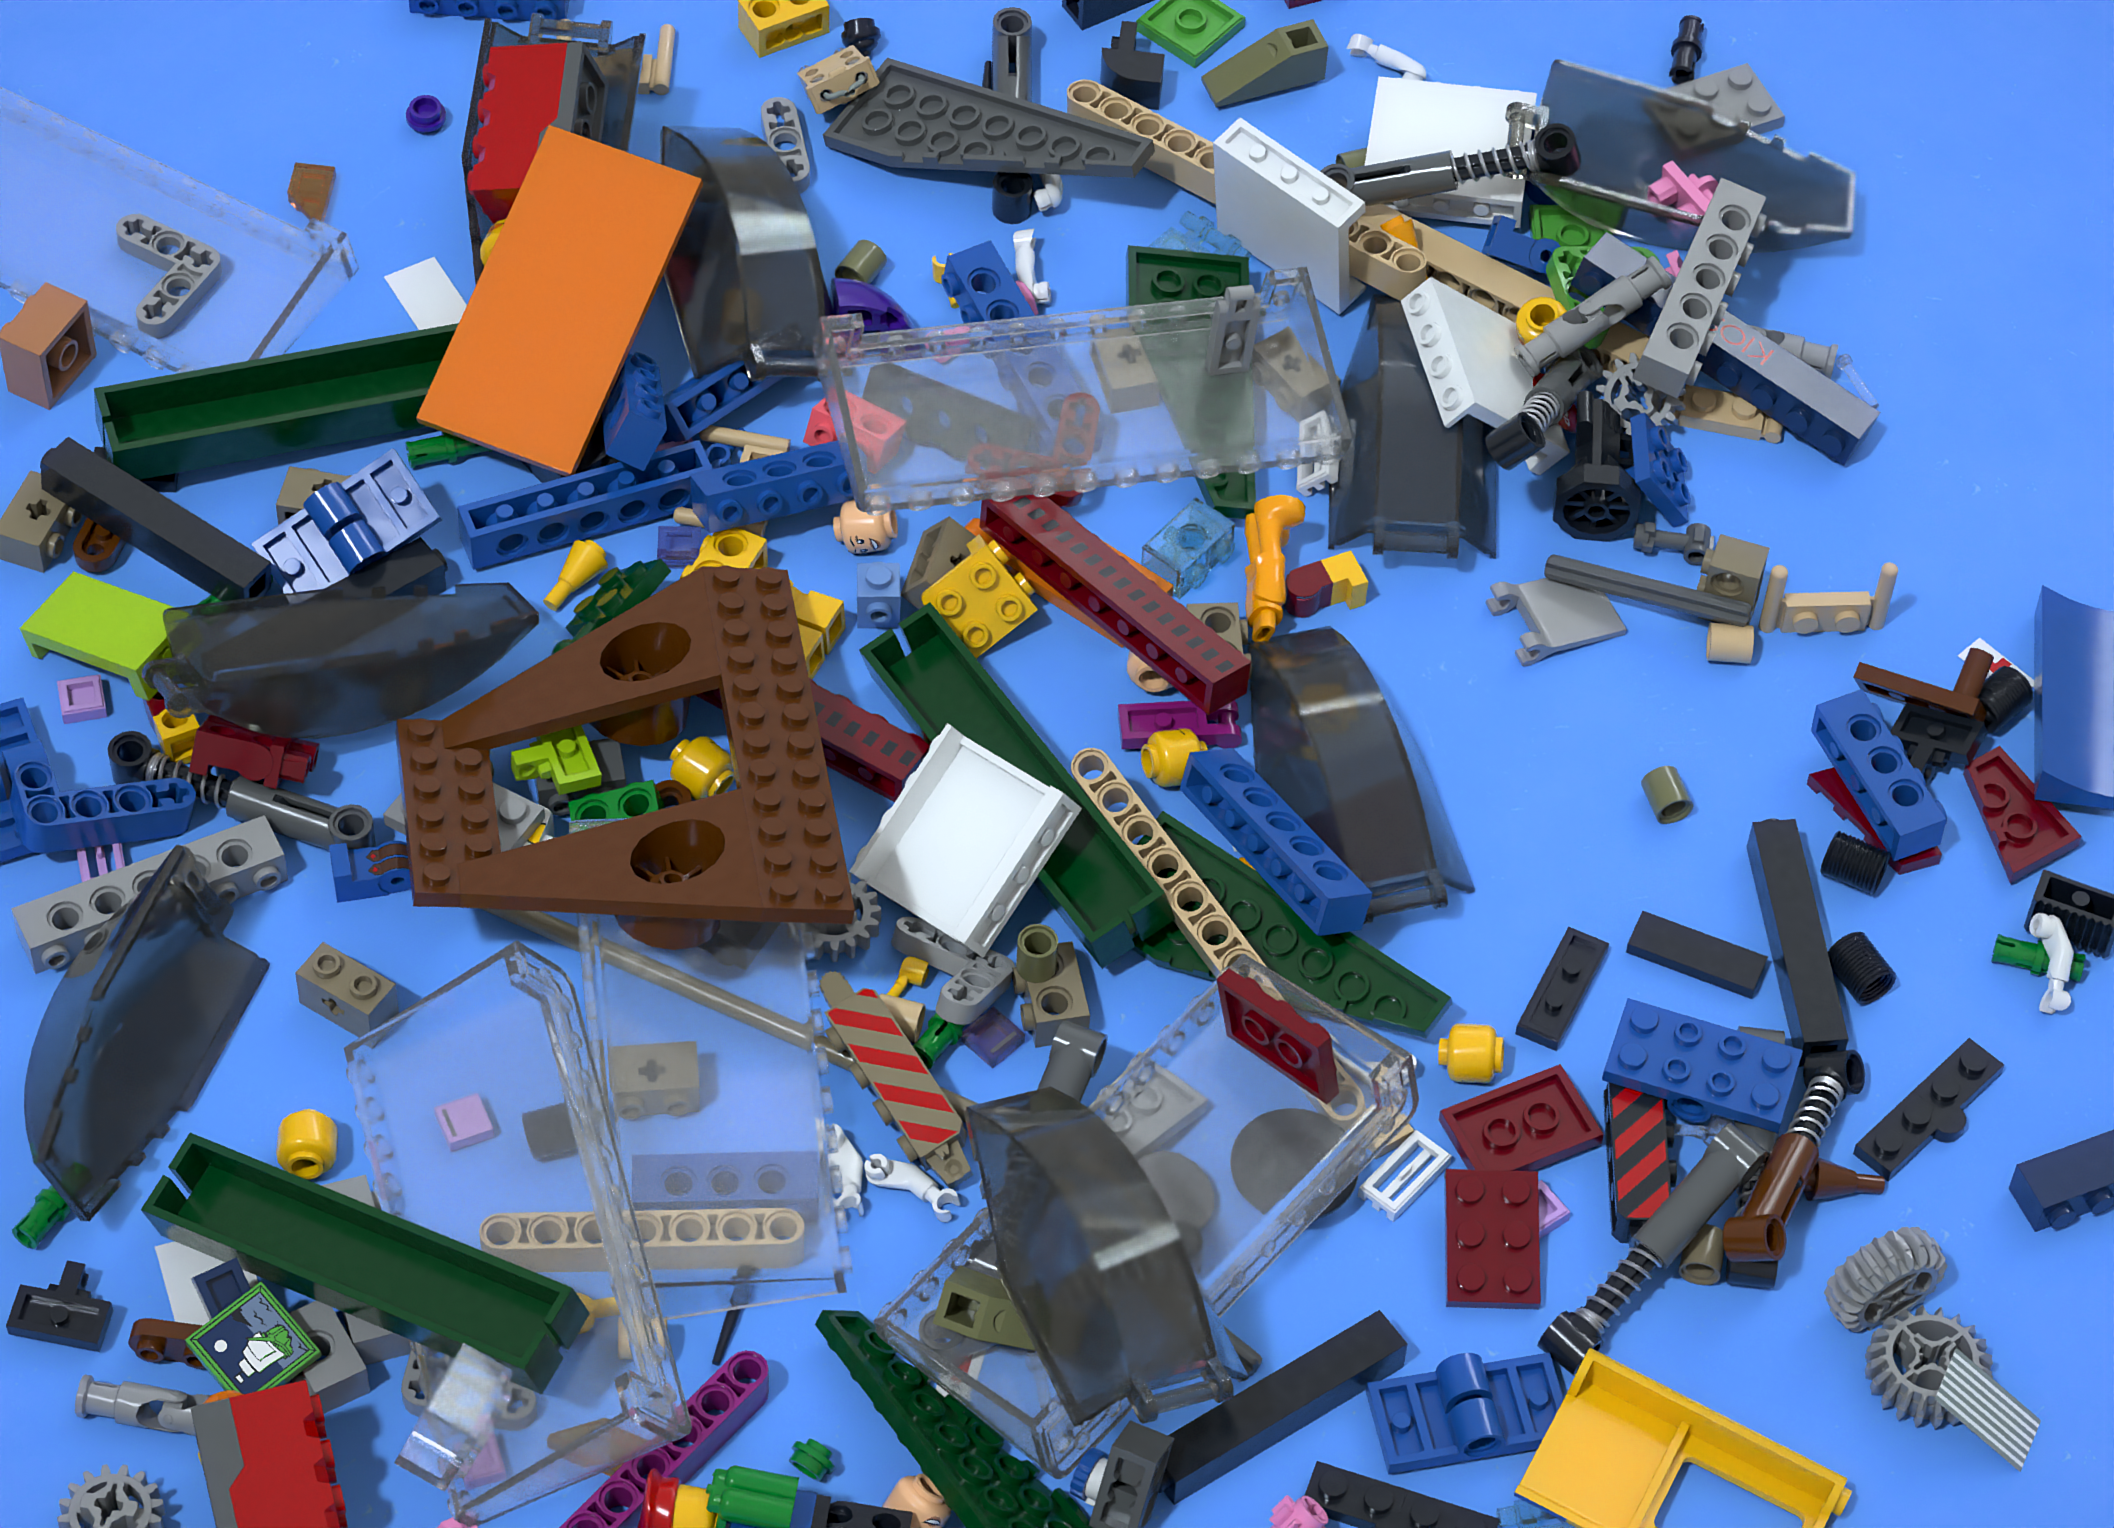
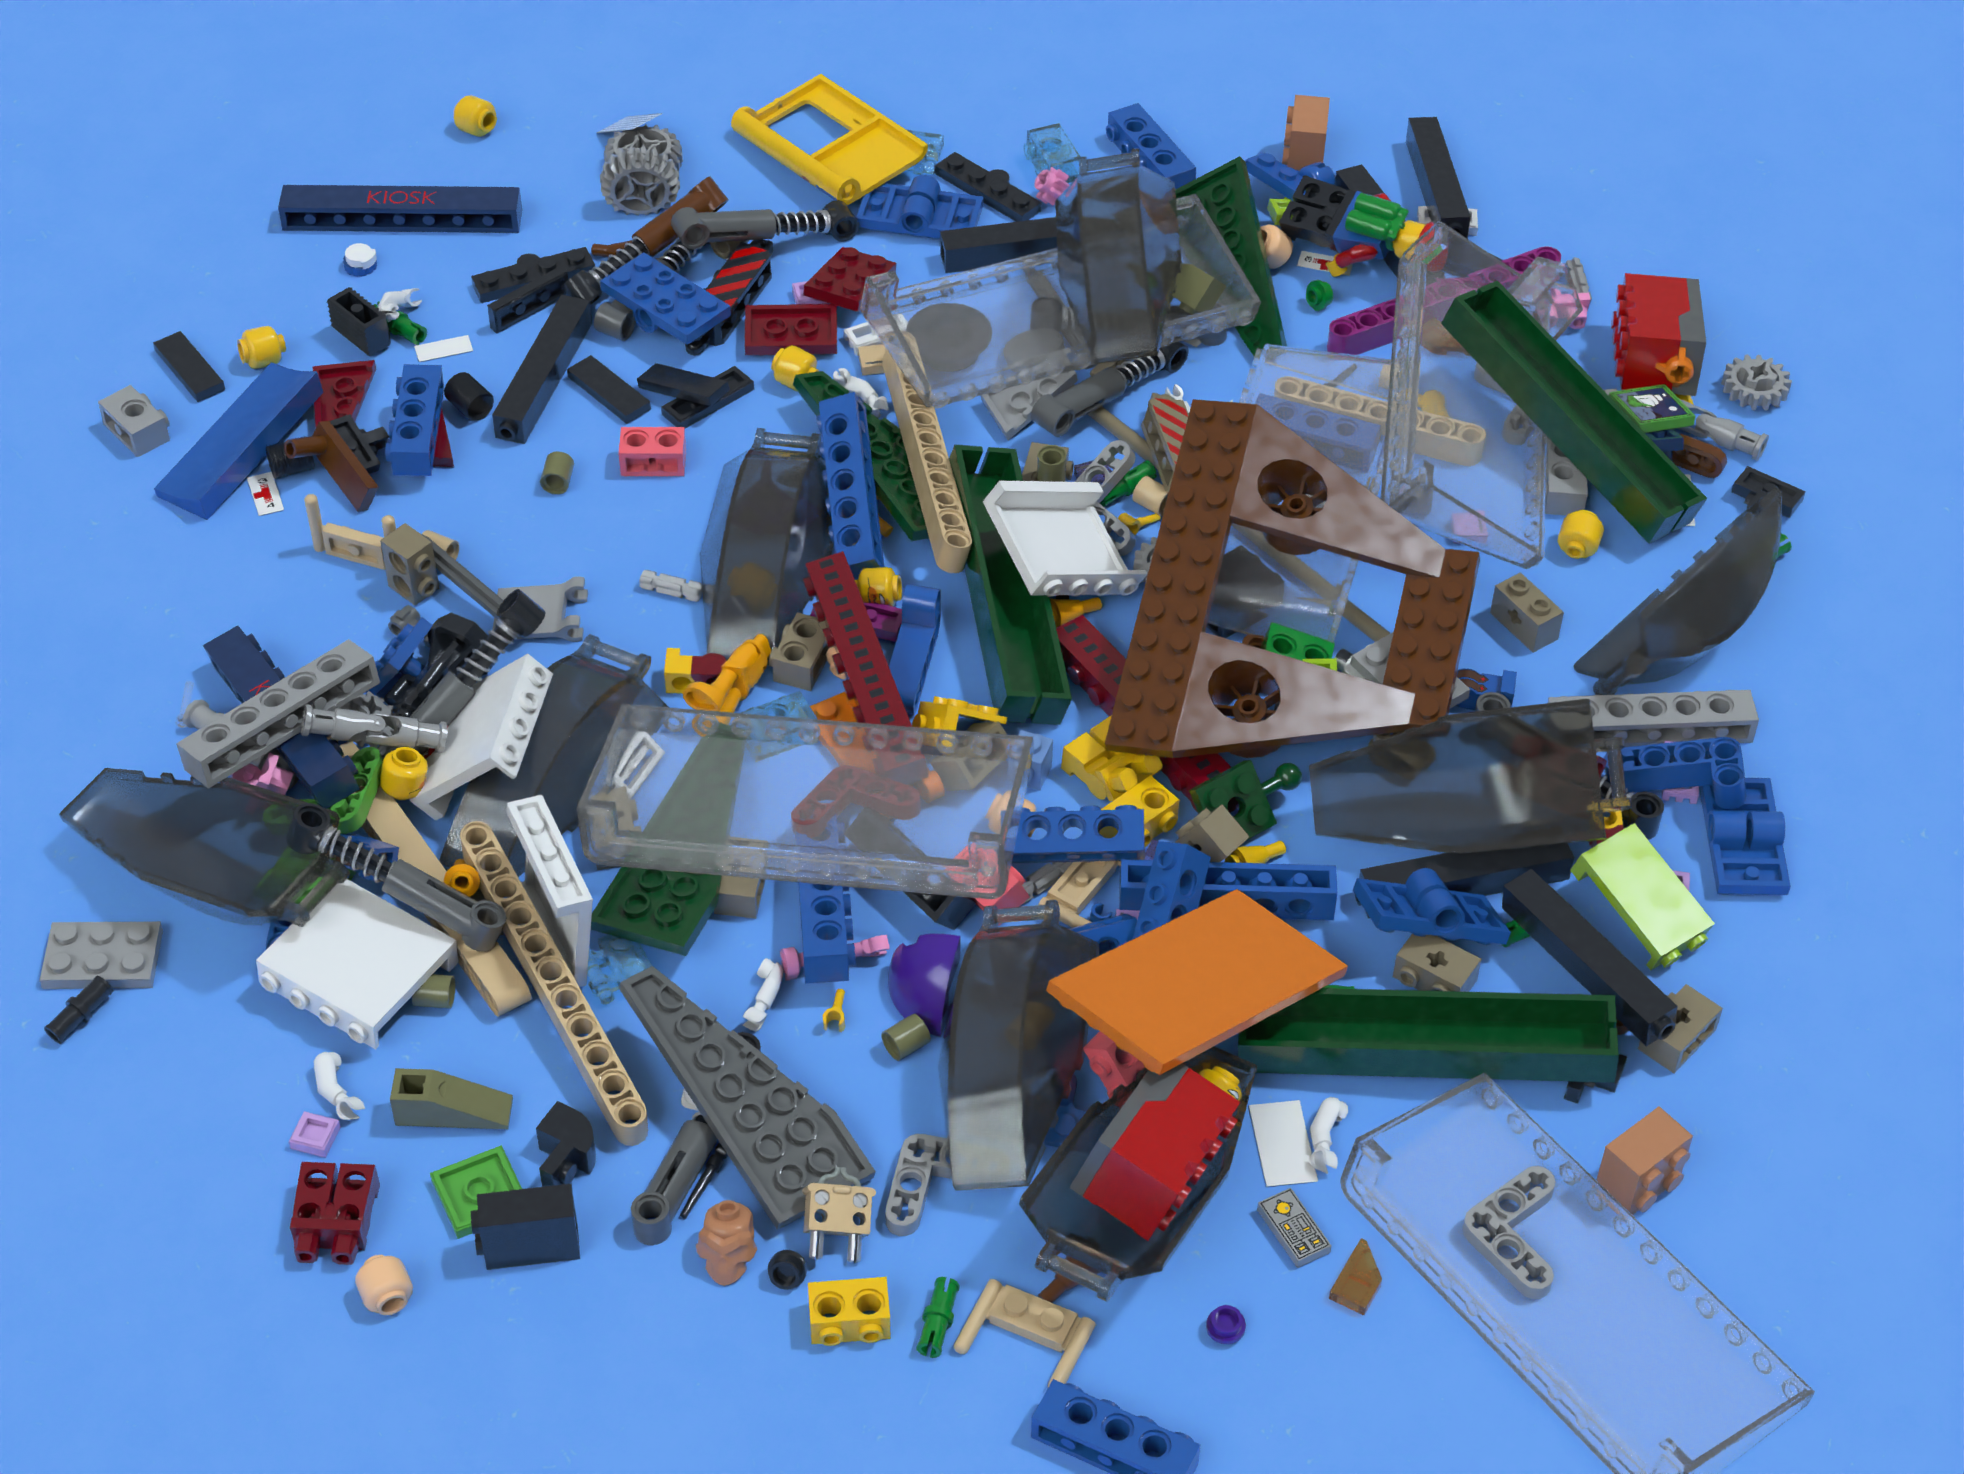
camera: 155 degrees left, 5 degrees down
light grey hinge [1205,285,1260,376] -> none
dark red plate [1216,968,1339,1105] -> none
bright pink hips [1647,160,1718,236] -> none
black piece [1828,931,1897,1004] -> none
none -> lavender tile [289,1111,341,1158]
none -> white sticker [414,335,473,362]
none -> black tile [487,266,569,333]
none -> coral brick [619,427,686,476]
none -> black tile [637,363,730,406]
none -> light grey axle [639,570,703,602]
none -> nougat head [696,1200,757,1286]
none -> blue beam [889,584,941,715]
none -> green pin [916,1277,960,1358]
none -> dark tan brick [1174,805,1249,862]
none -> tile [1257,1188,1332,1268]
none -> white arm [1310,1097,1348,1174]

